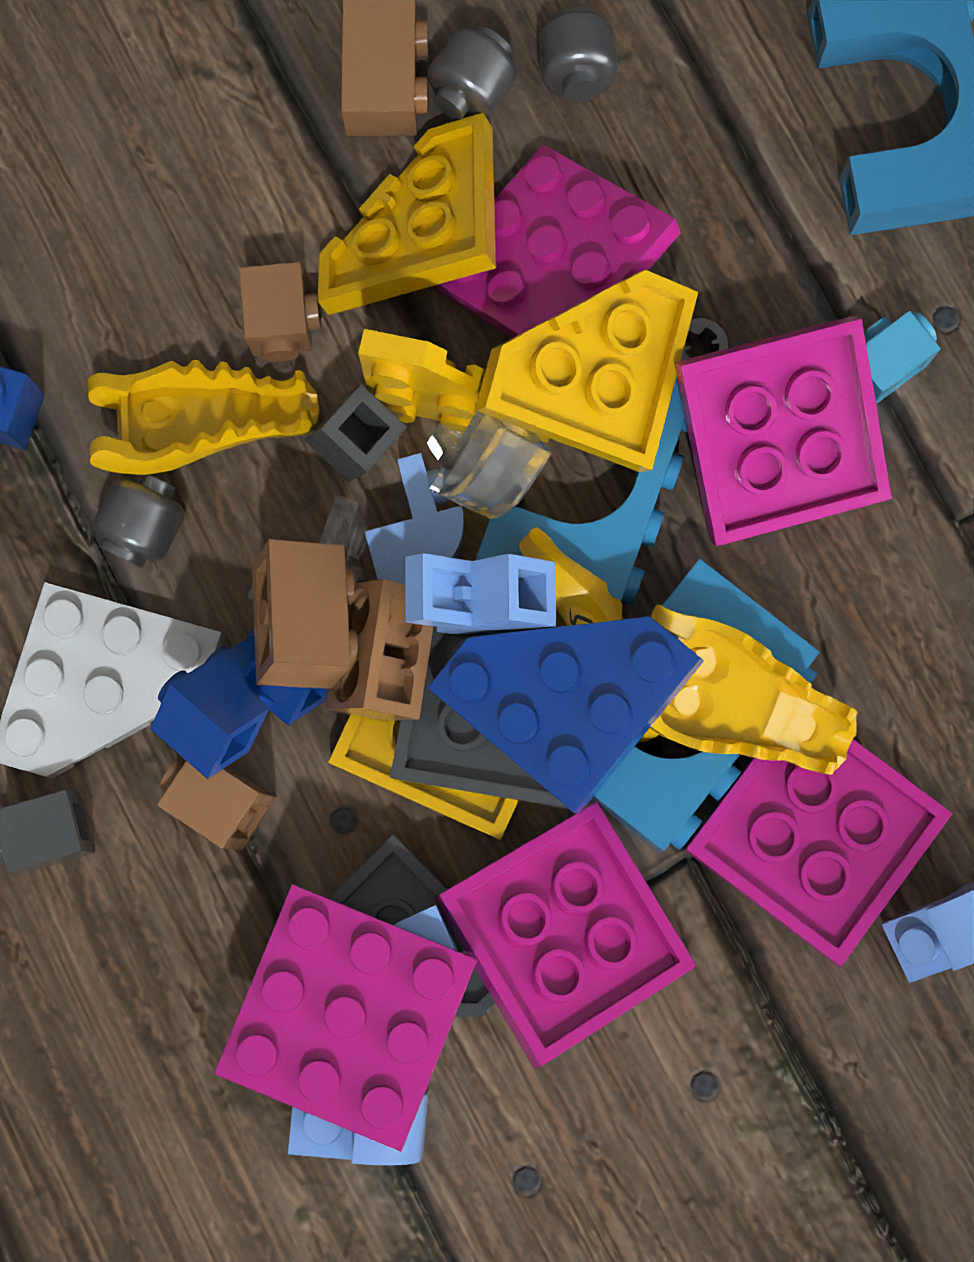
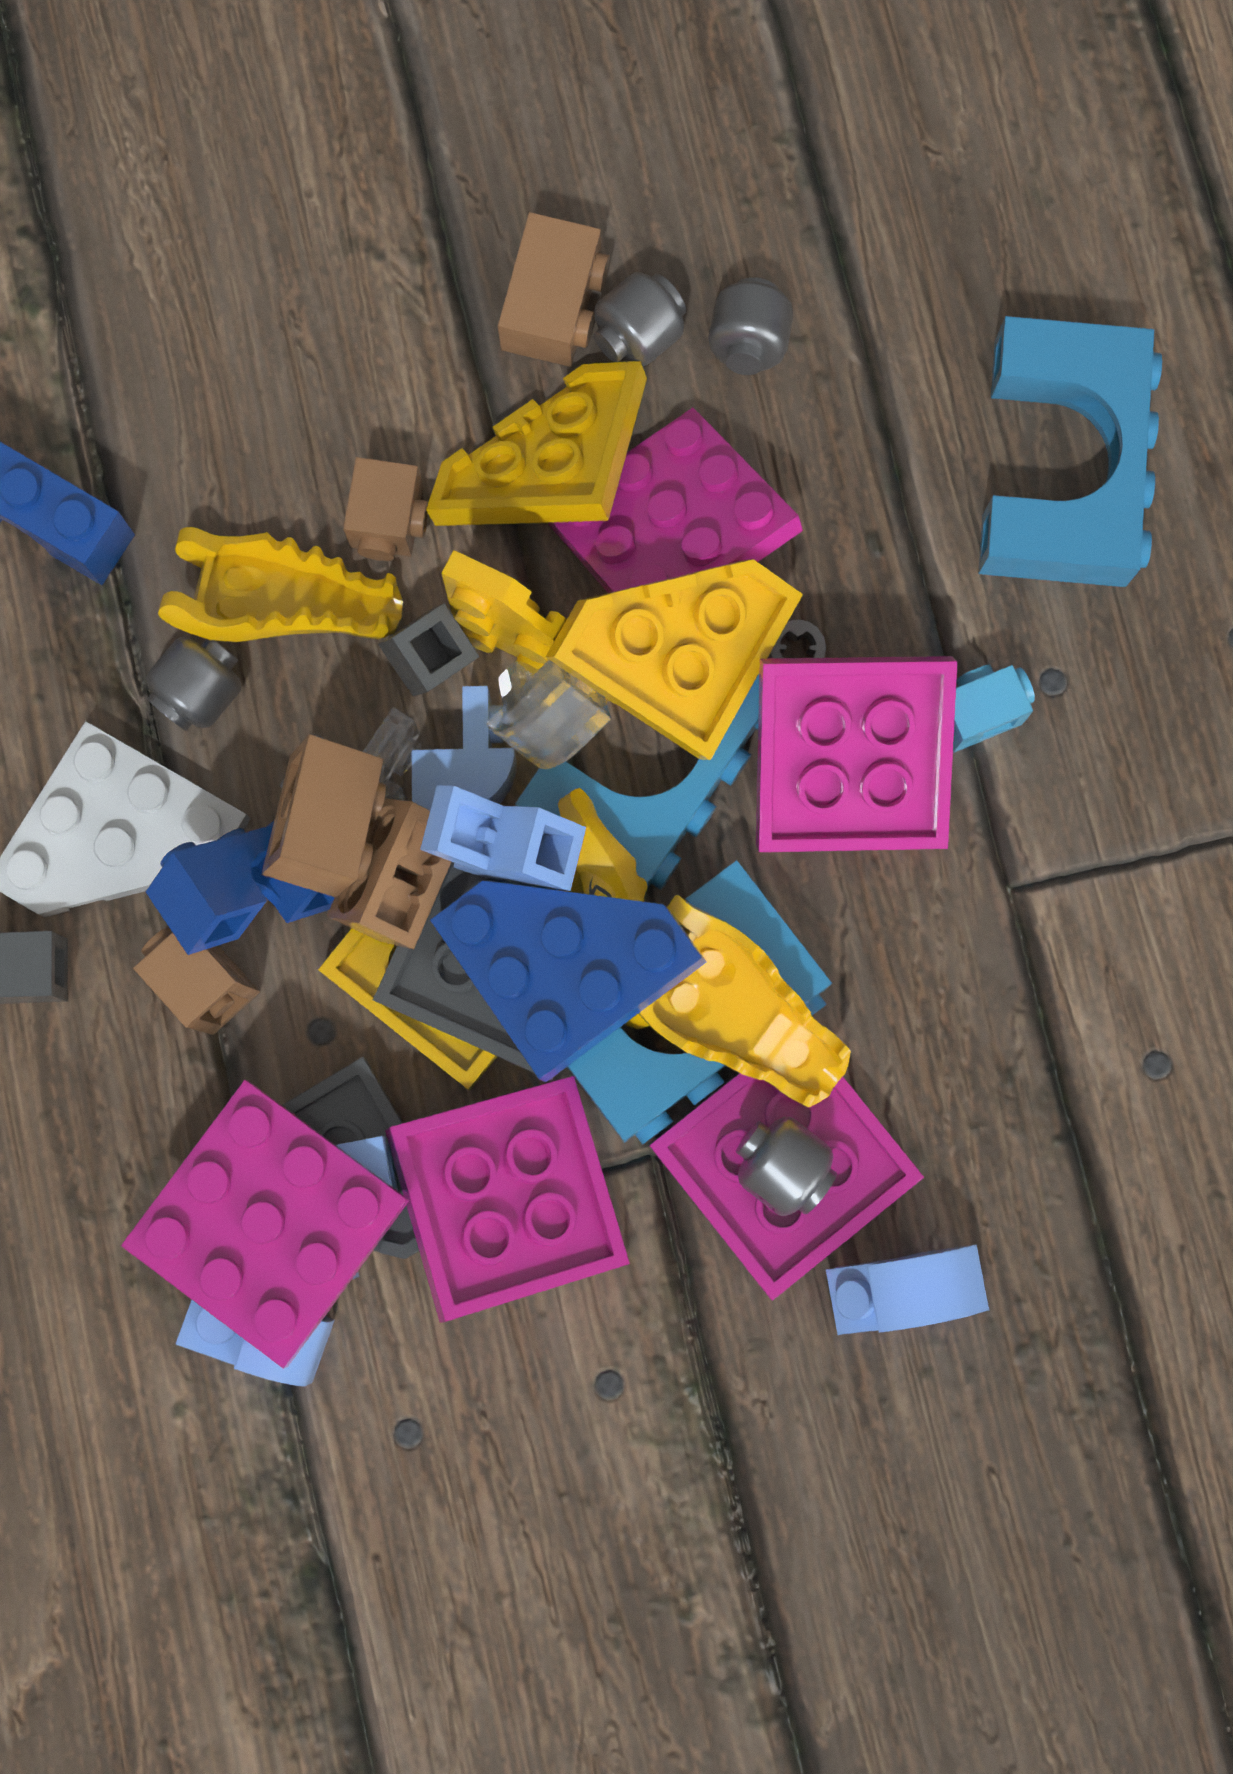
camera: 10 degrees right, 0 degrees up
none -> flat silver head [736,1117,837,1216]

